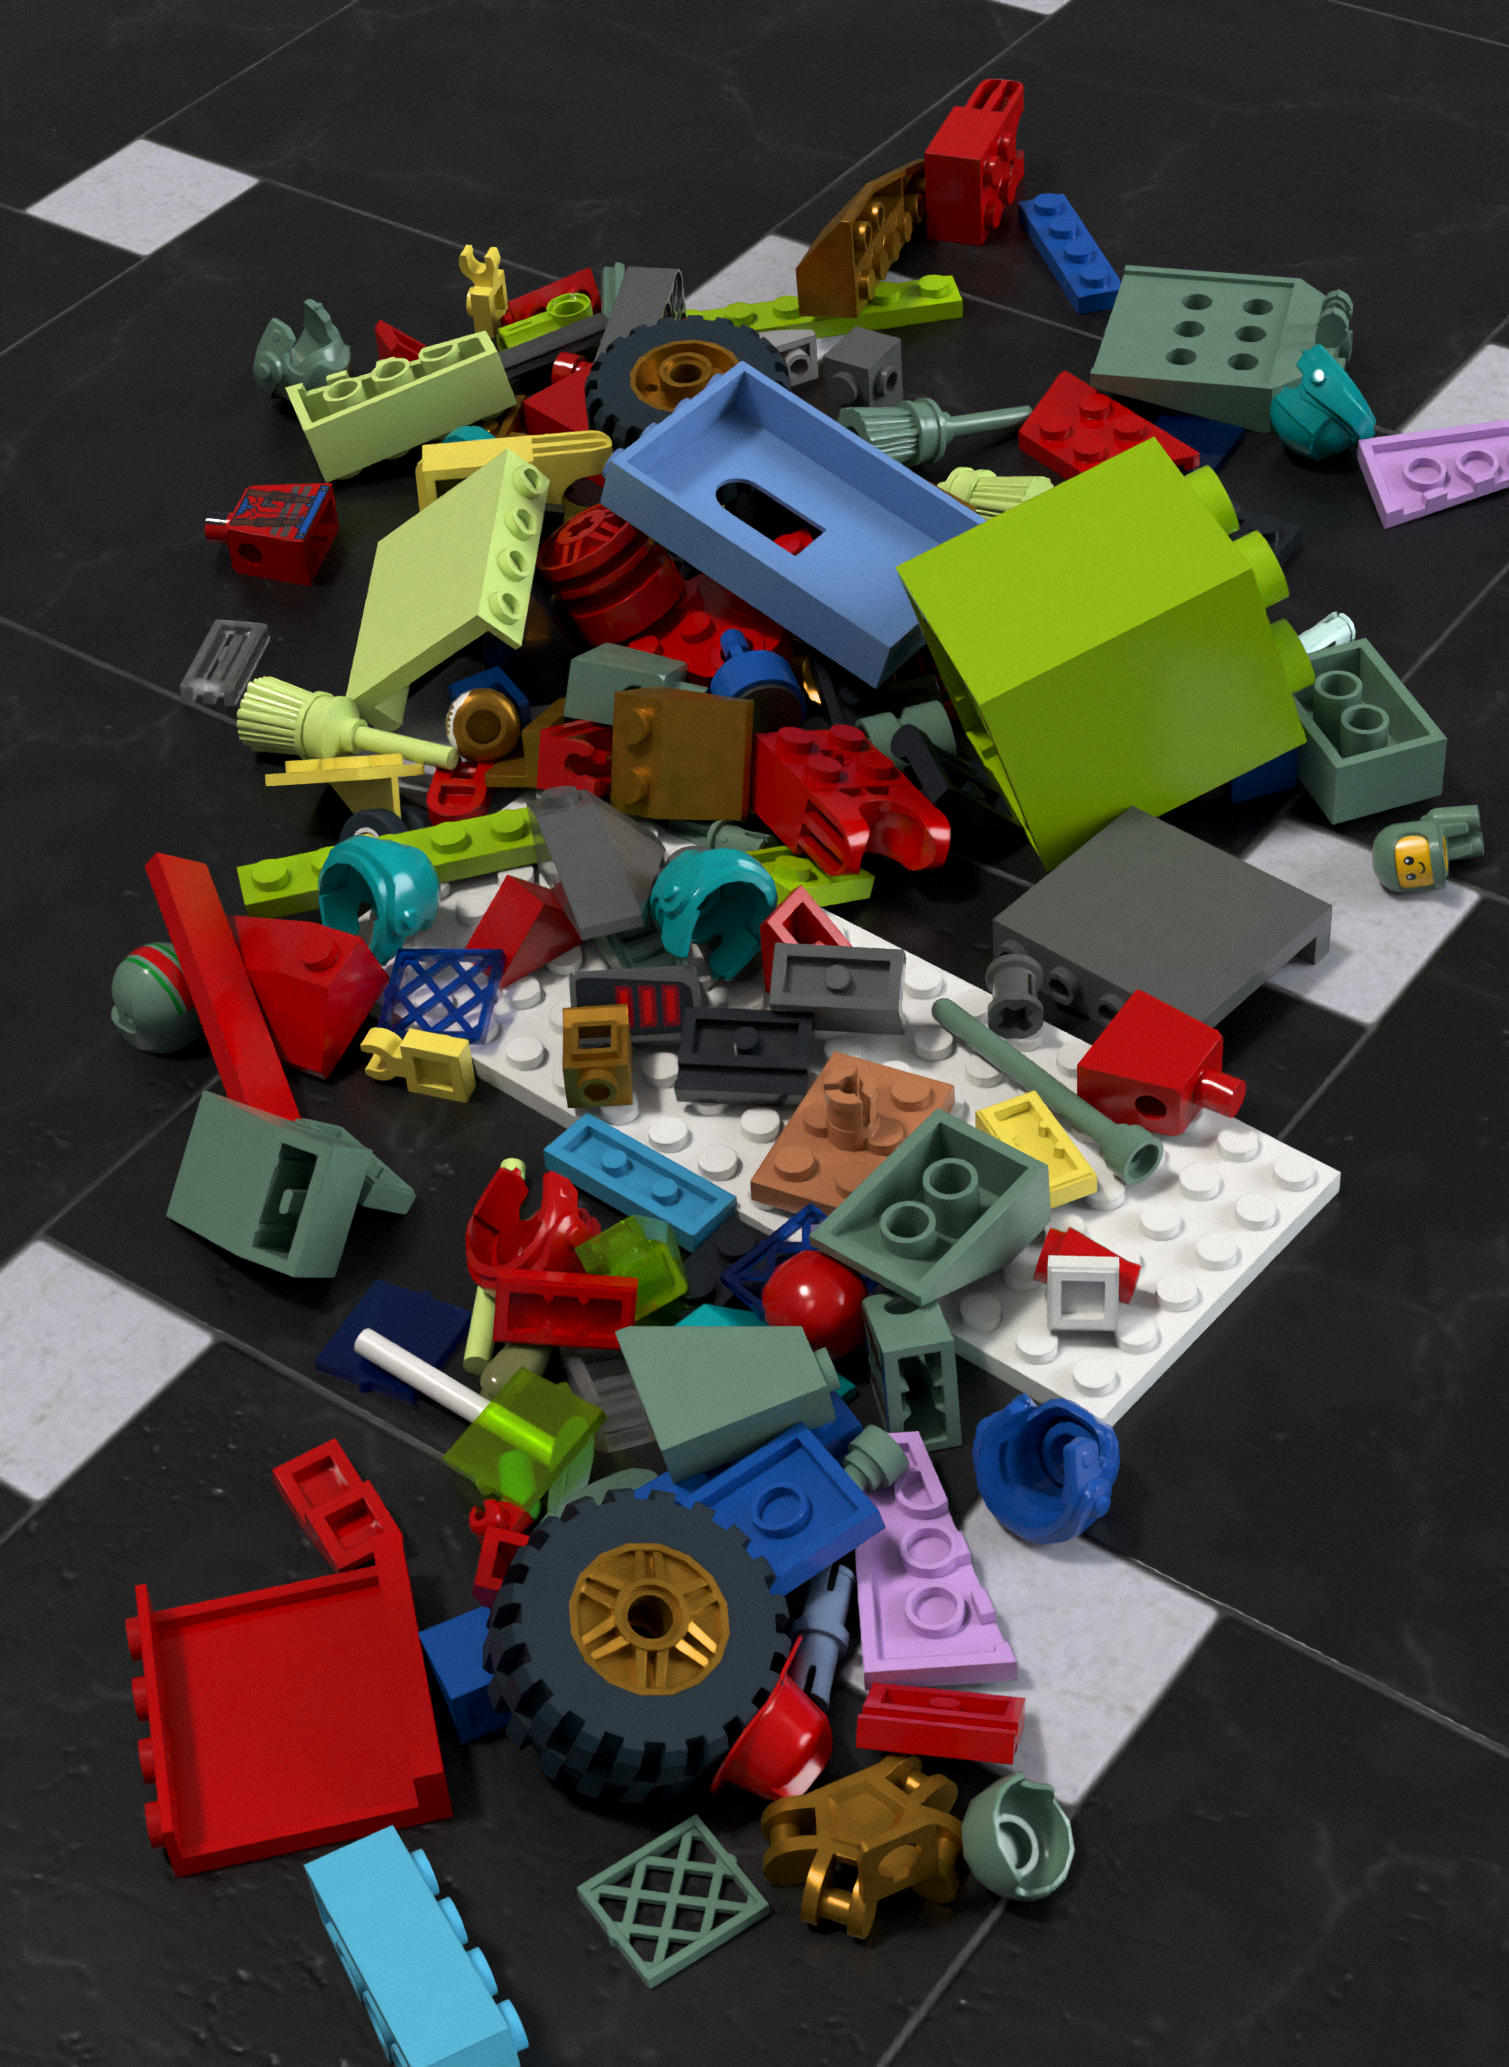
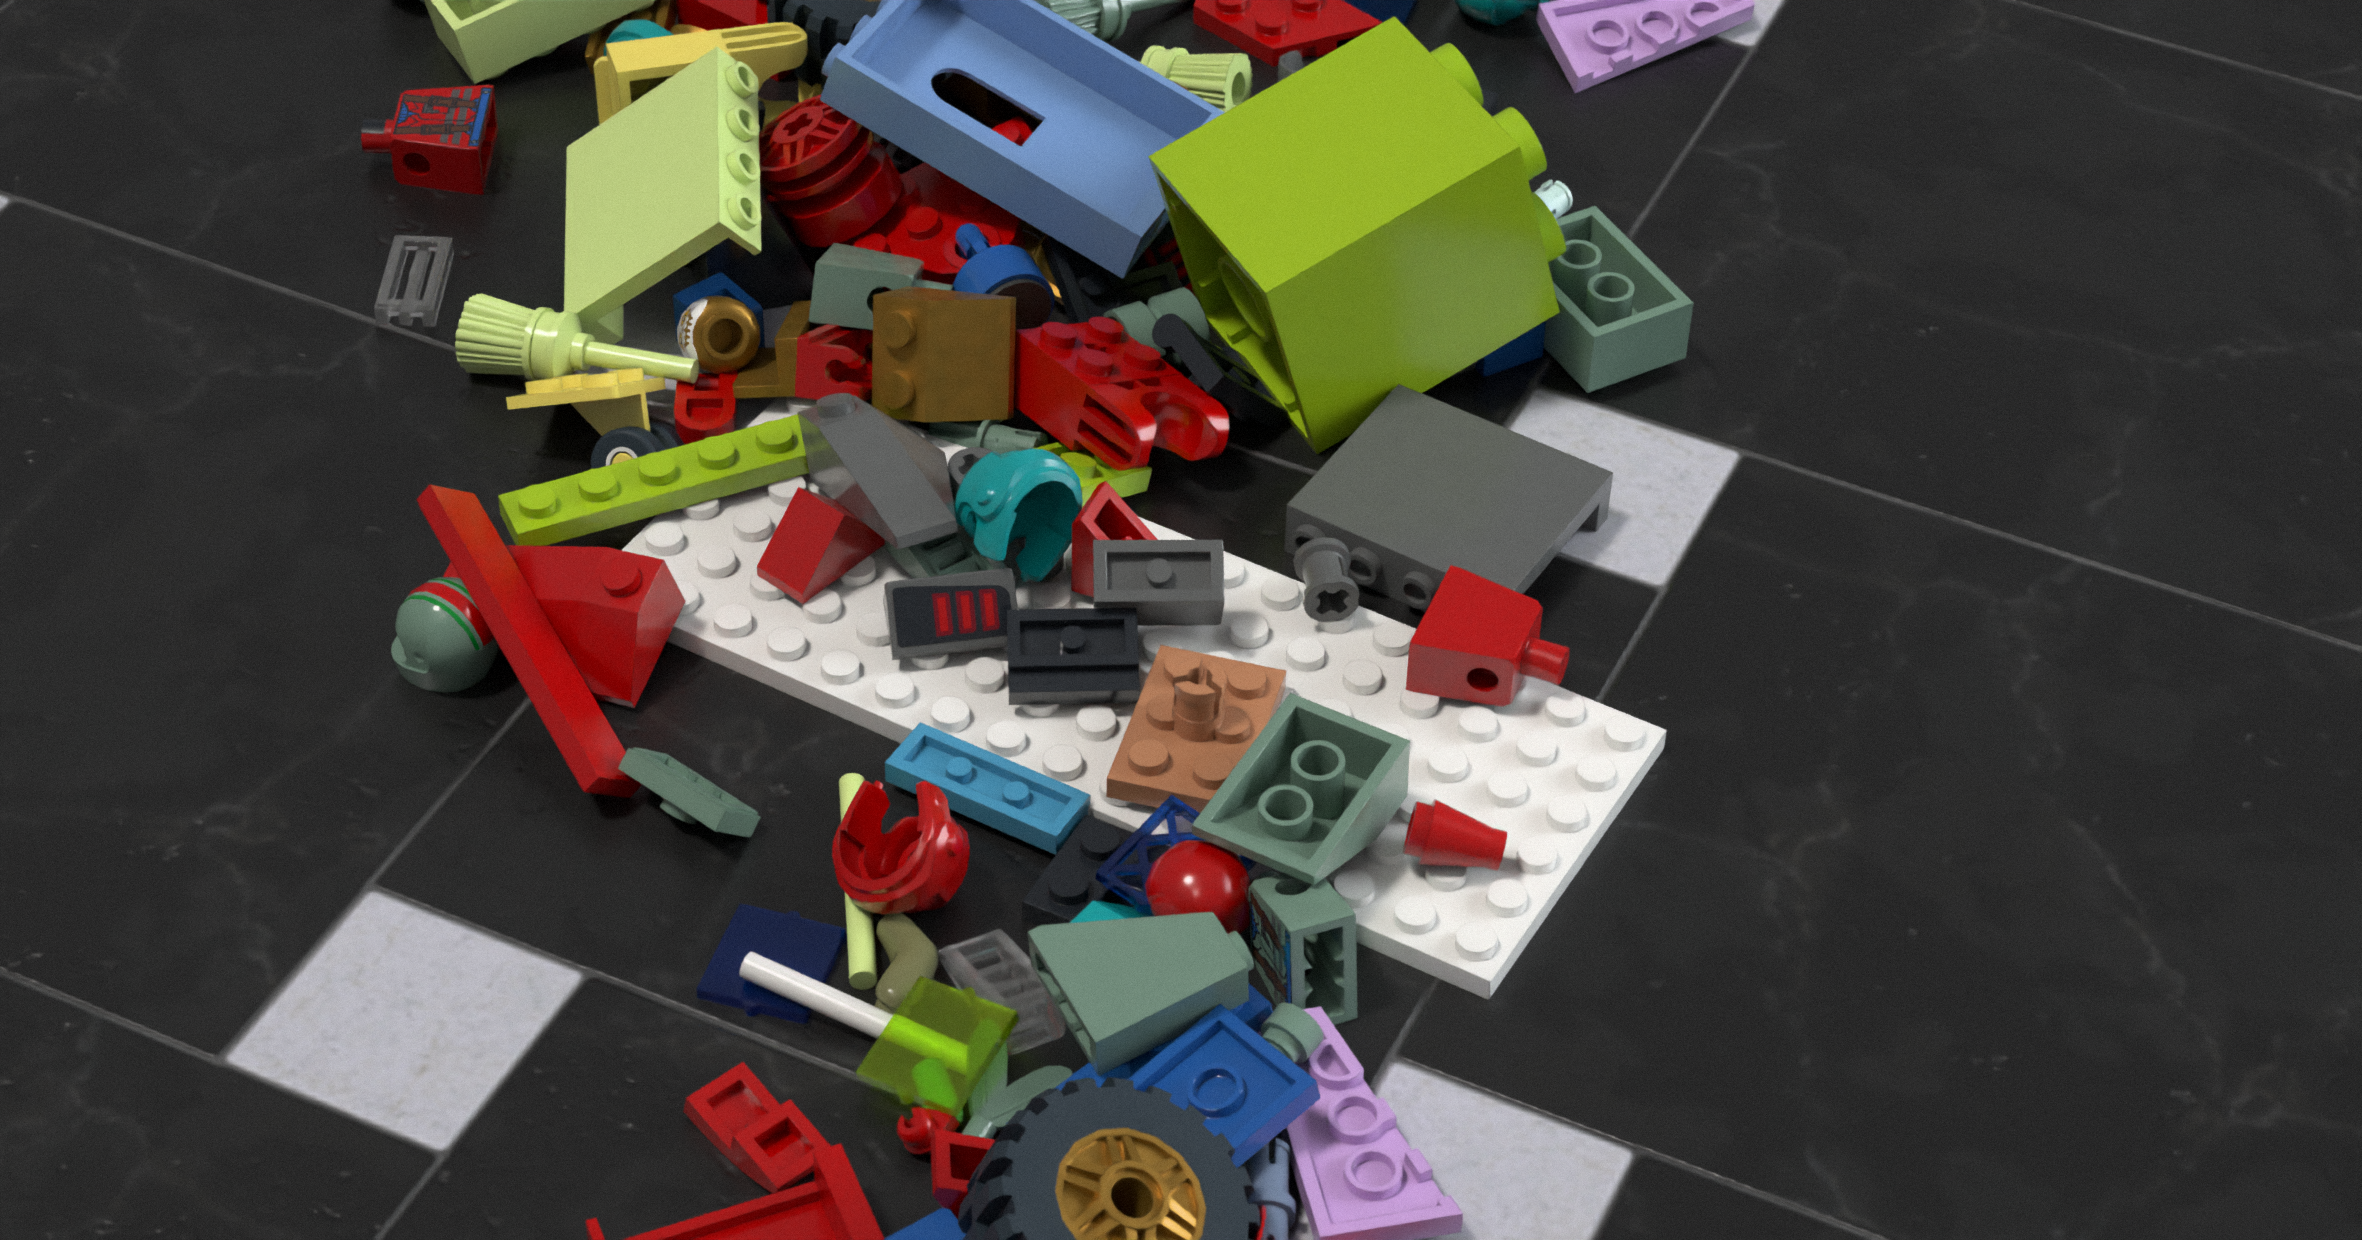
camera: 15 degrees left, 0 degrees up
sand green slope [166,1091,373,1278] -> none
teal helmet [318,835,441,966] -> none
light yellow plate [360,1028,476,1103] -> none
clear blue window [377,948,506,1045] -> none
red plate [492,1267,638,1351] -> none
pearl gold window [562,1004,633,1108] -> none
clear neon green slope [574,1214,689,1321] -> none
sand green piece [931,998,1164,1185] -> none
blue helmet [972,1393,1120,1545] -> none
light yellow plate [975,1090,1097,1209] -> none
white tile [1047,1255,1119,1332] -> none
sand green piece [1372,805,1484,892] -> none

